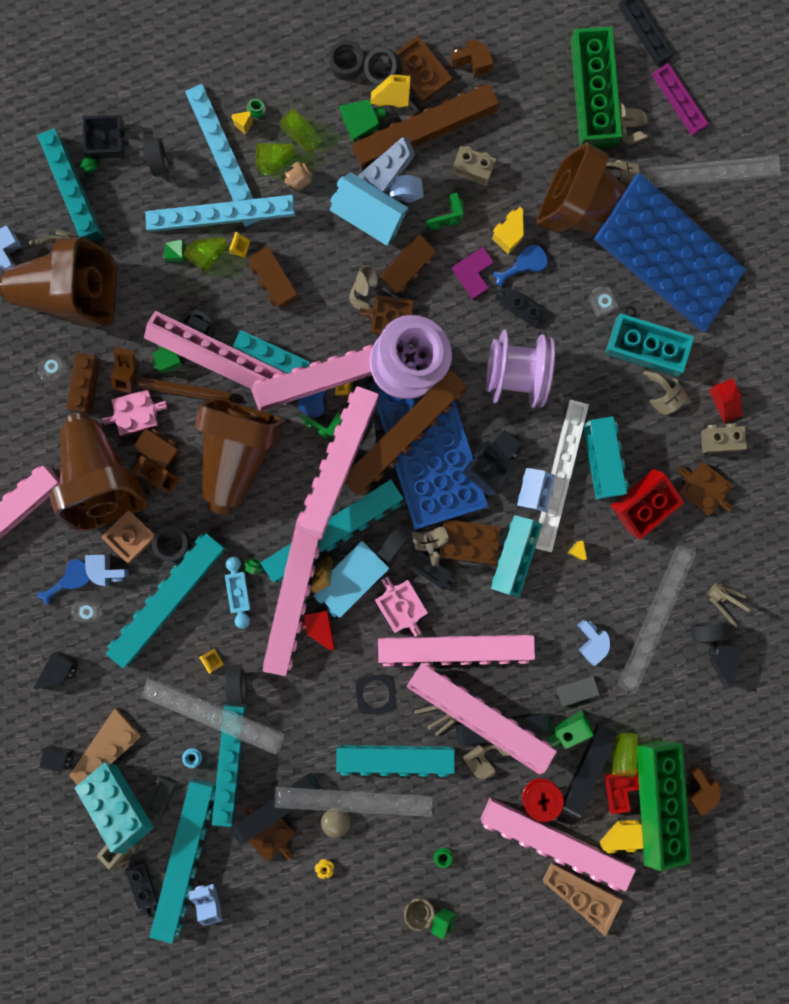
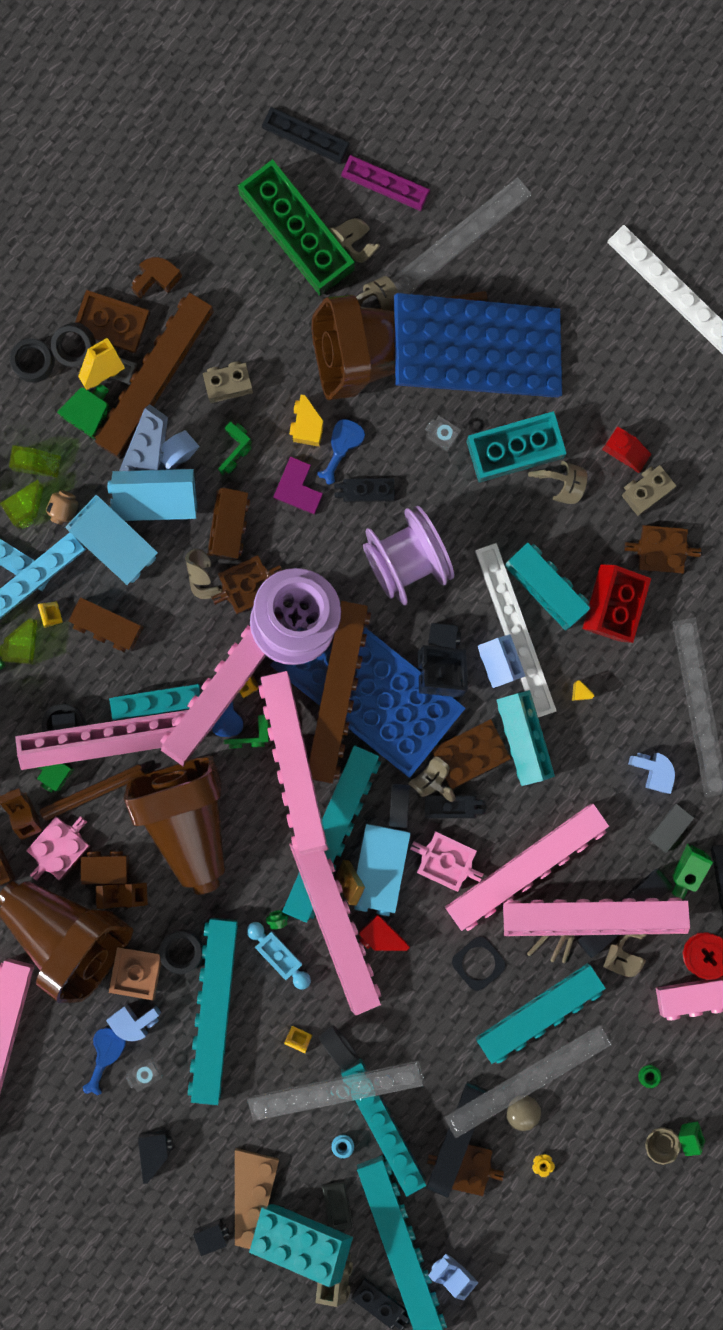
camera: 35 degrees left, 0 degrees up
none -> medium azure brick [65,495,158,585]

